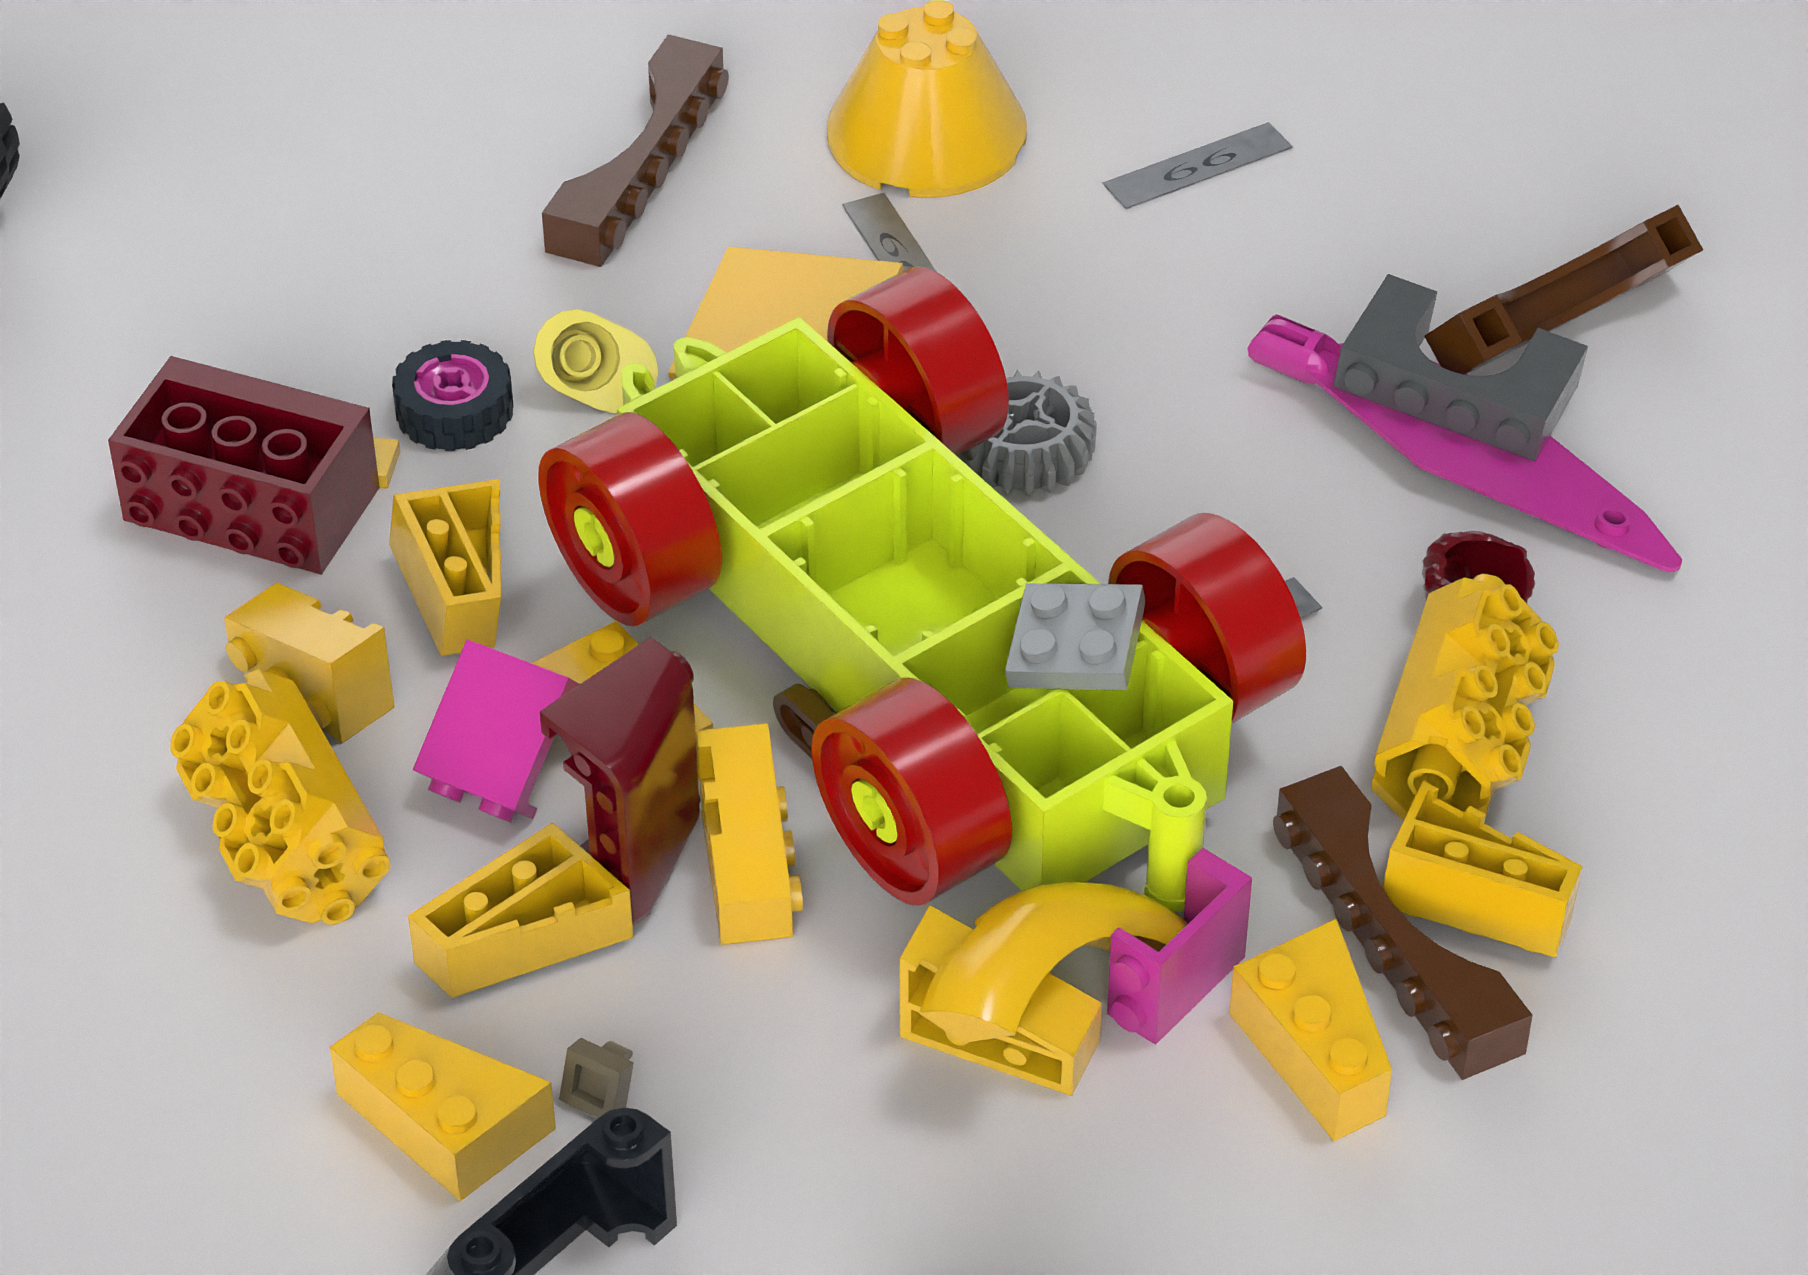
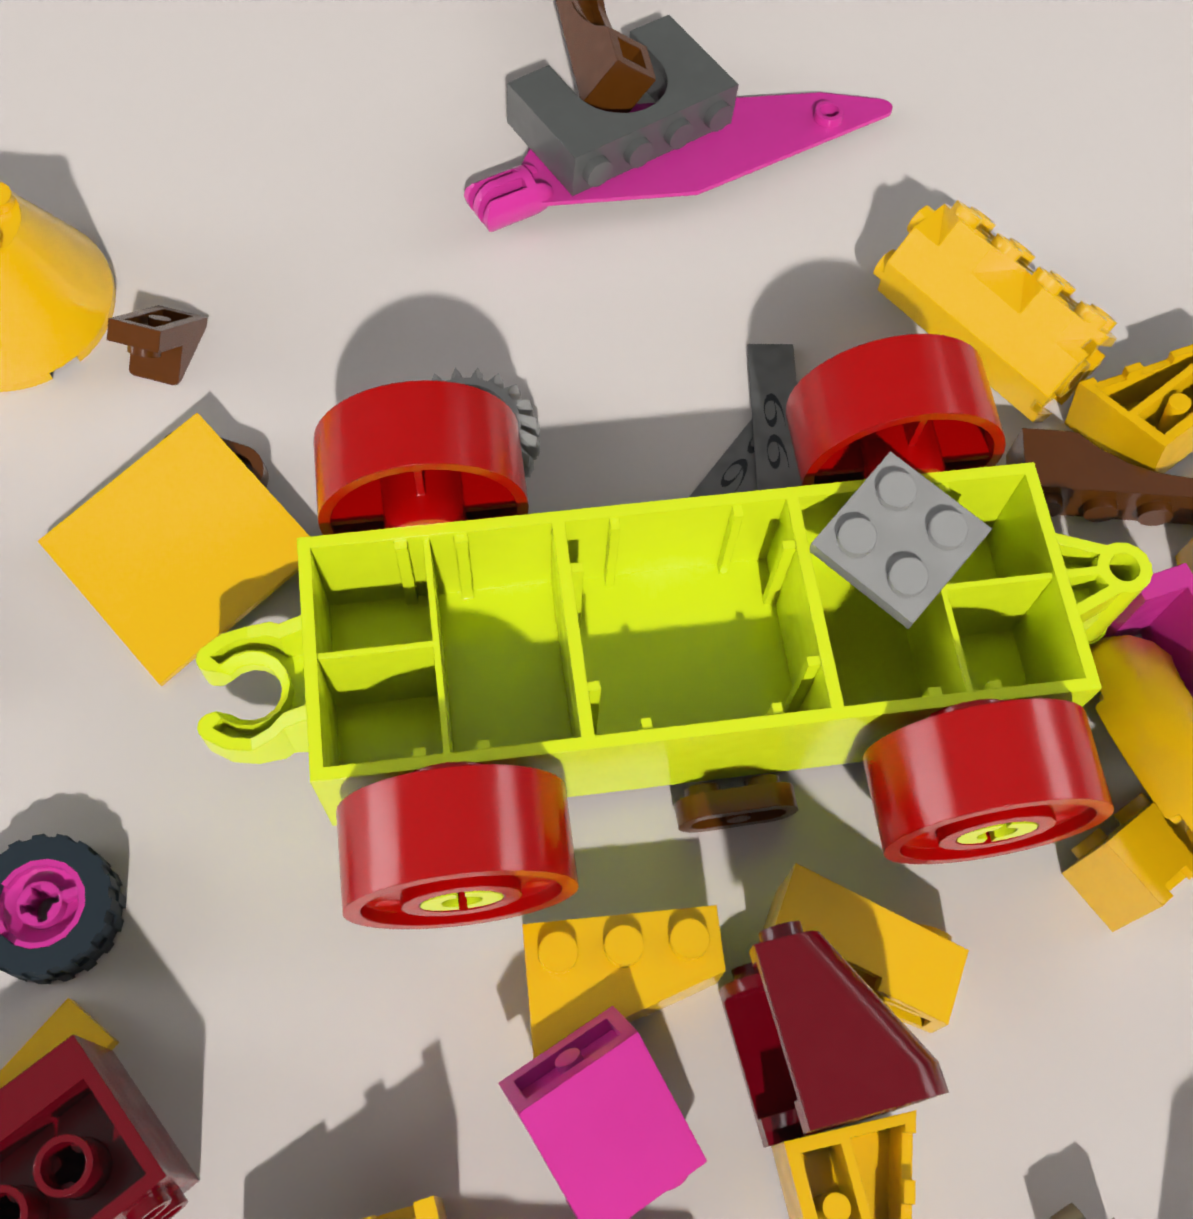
camera: 65 degrees left, 20 degrees up
yellow wedge [389,479,501,656] -> none
light yellow piece [533,309,658,413] -> none
flat silver sticker [842,193,937,272] -> none
flat silver sticker [1102,122,1293,208] -> none
dark red hair [1422,531,1535,603] -> none
none -> reddish brown slope [107,305,208,385]

